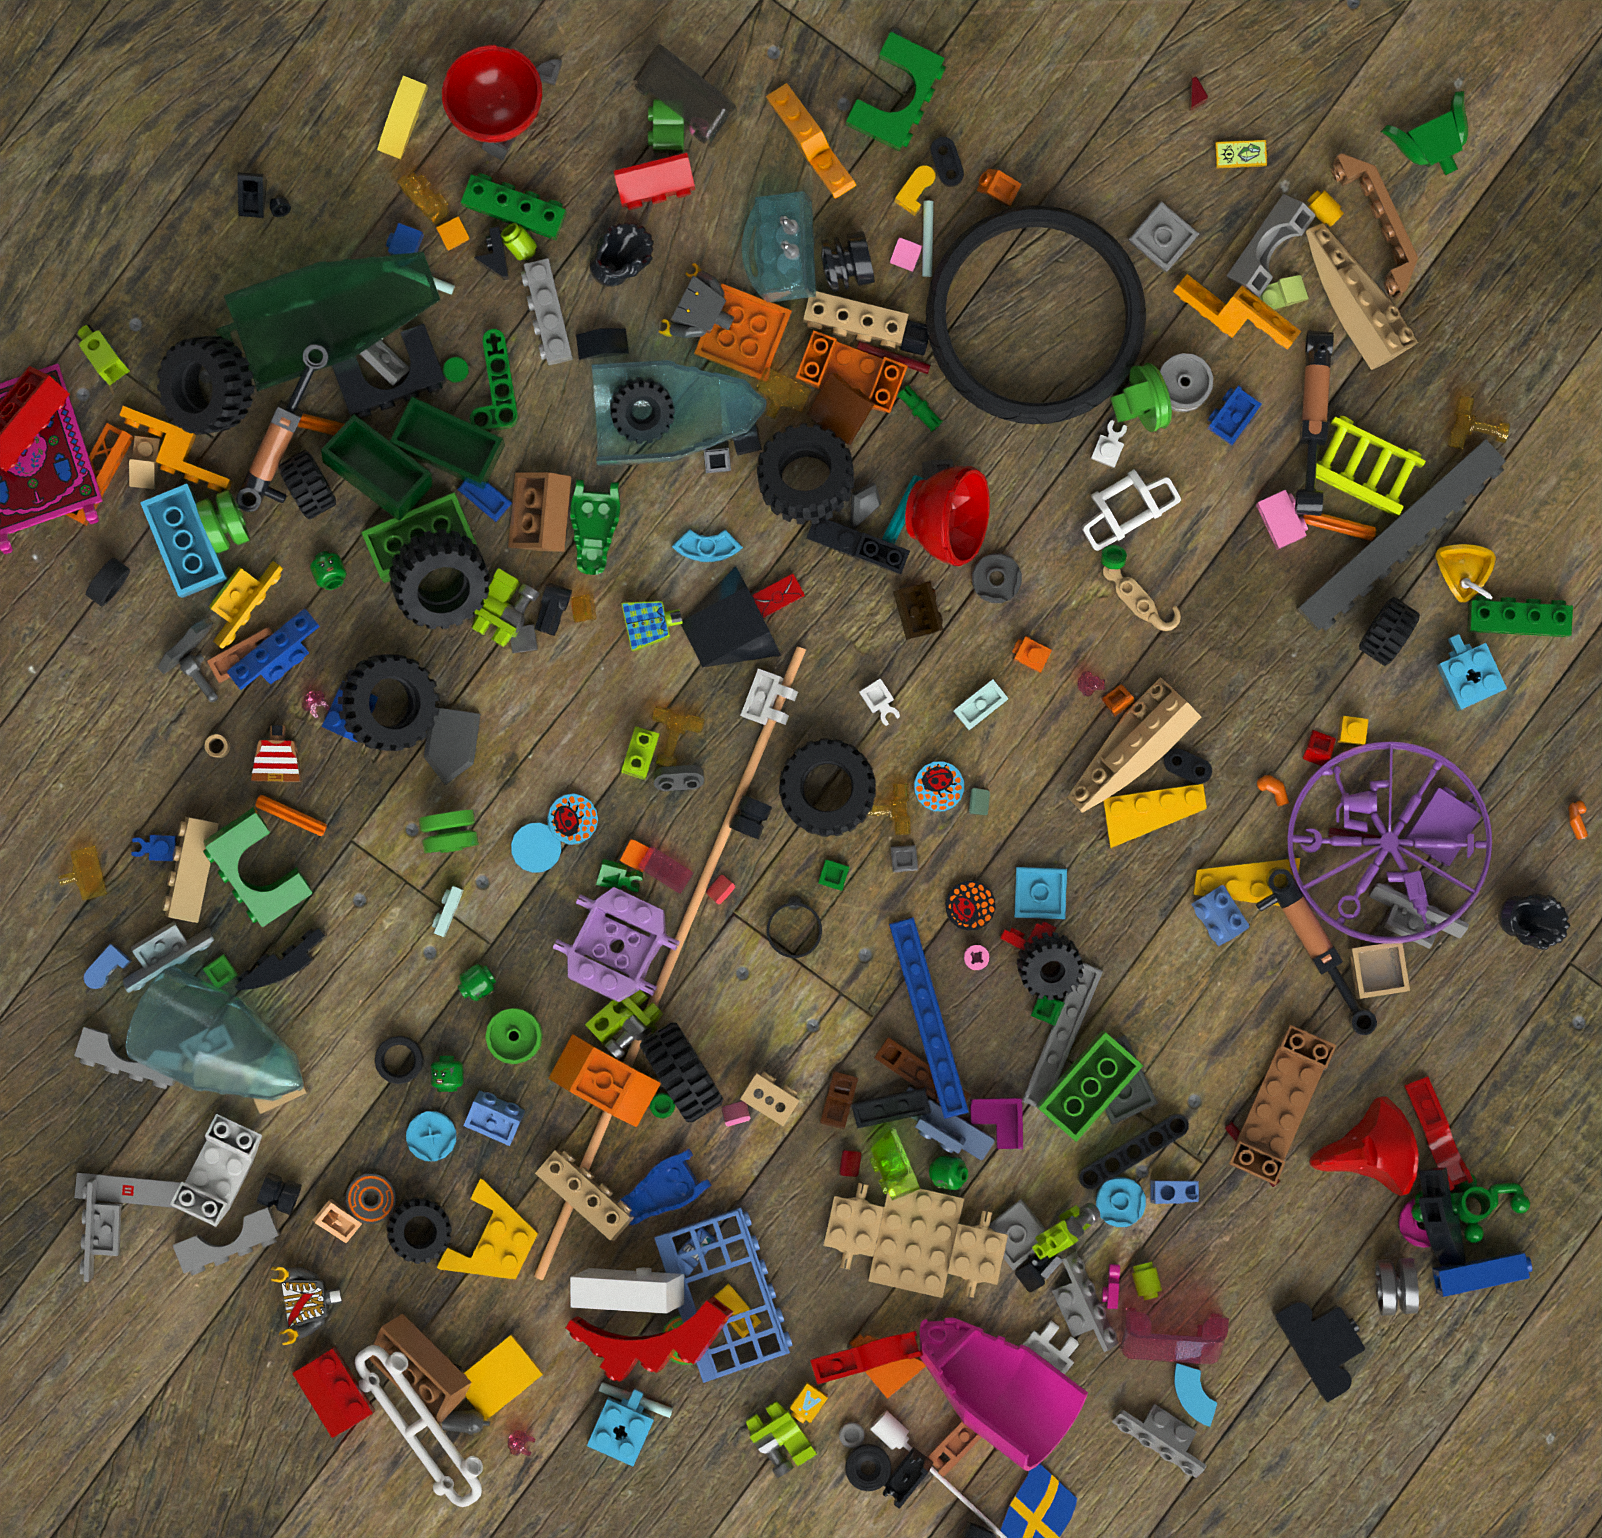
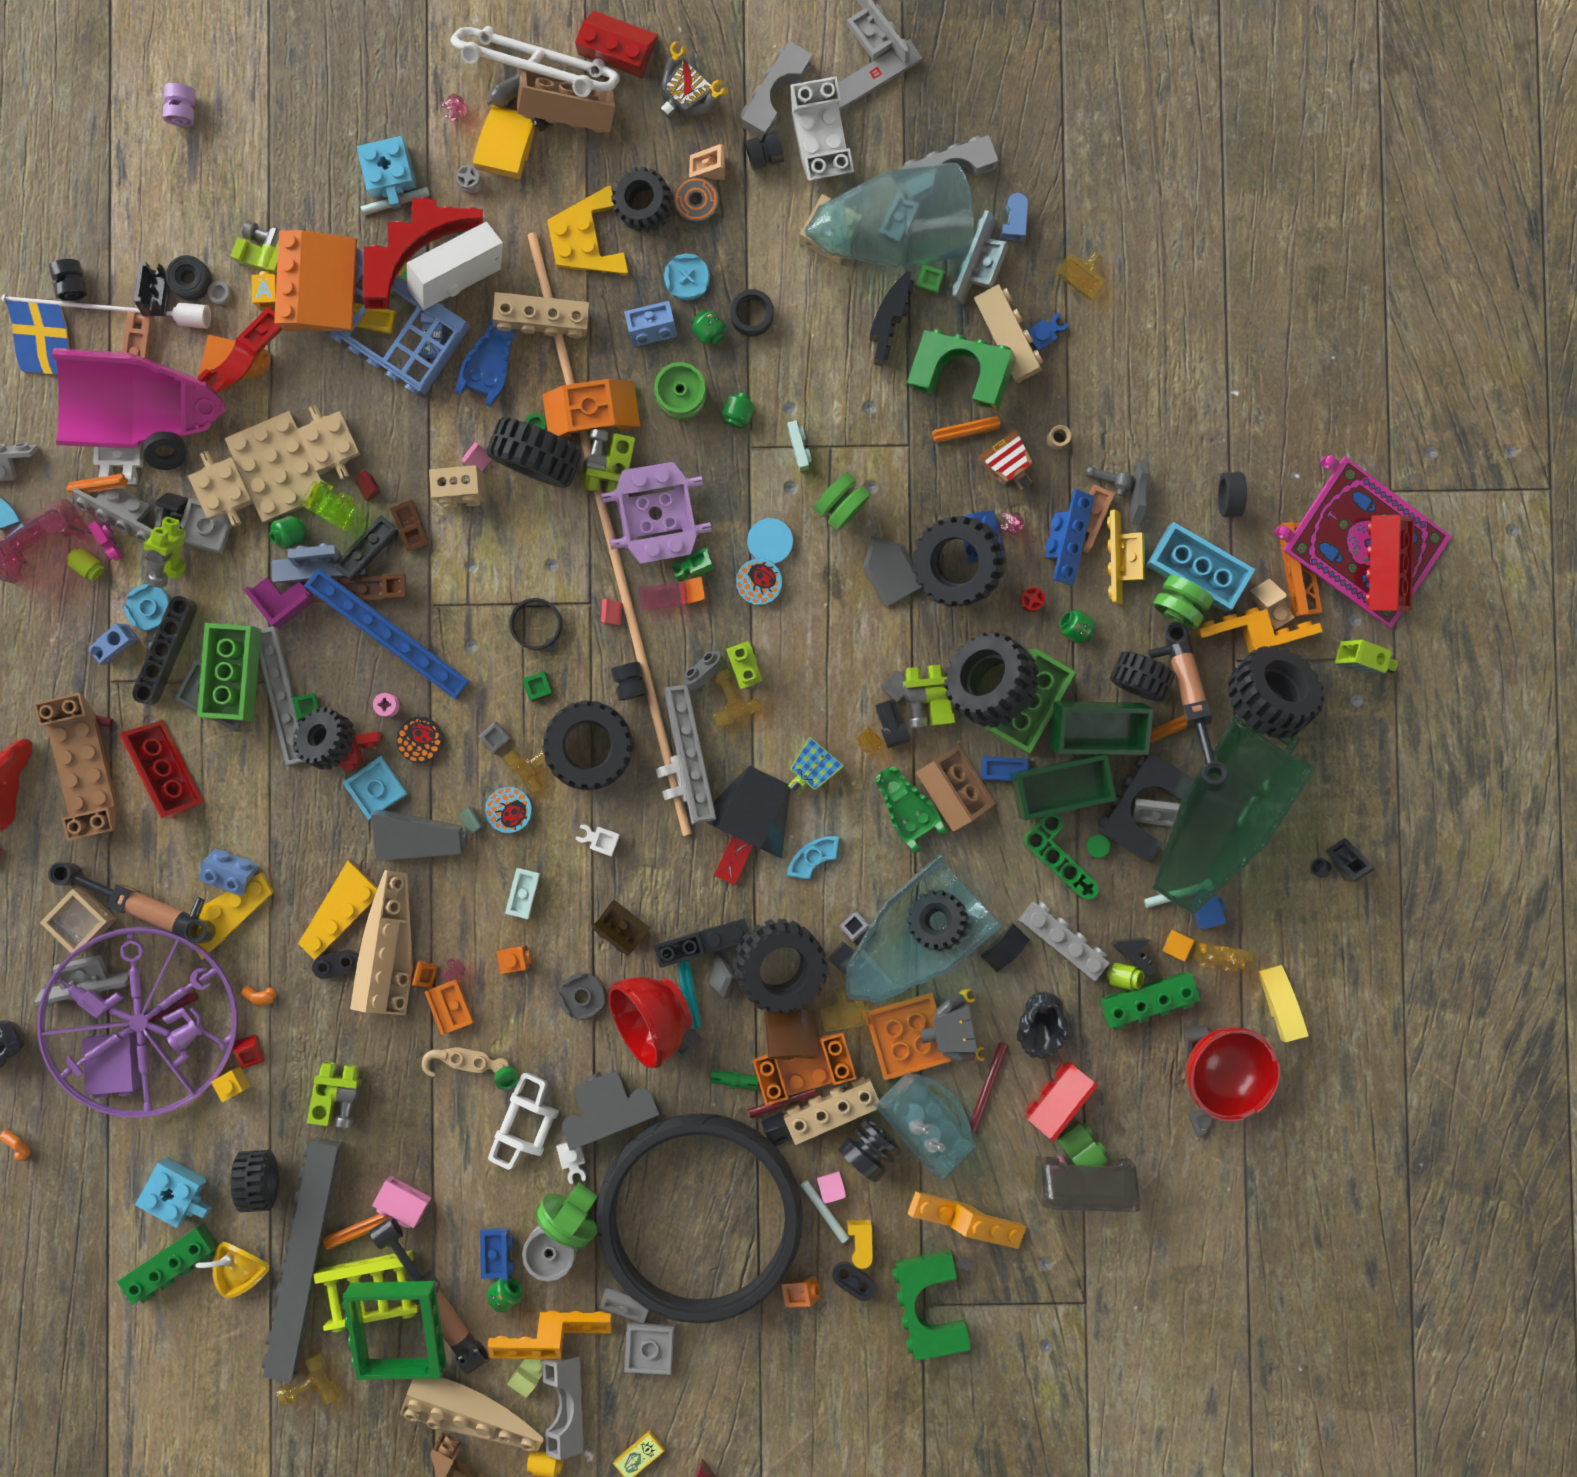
camera: 150 degrees right, 0 degrees up
none -> orange axle [66,473,128,496]
none -> red slope [119,719,204,819]
none -> black tyre [143,431,187,470]
none -> orange slope [274,230,357,332]
none -> lime hips [307,1062,362,1128]
none -> green window [342,1281,447,1380]
none -> dark grey slope [371,810,468,861]
none -> orange plate [425,978,474,1036]
none -> light grey wheel [456,165,482,194]
none -> green head [487,1277,522,1313]
none -> dark grey brick [562,1071,659,1151]
none -> light grey plate [599,1288,648,1323]
none -> light grey tile [663,684,716,824]
none -> dark red bar [967,1042,1008,1133]
none -> red wheel [1020,587,1045,612]

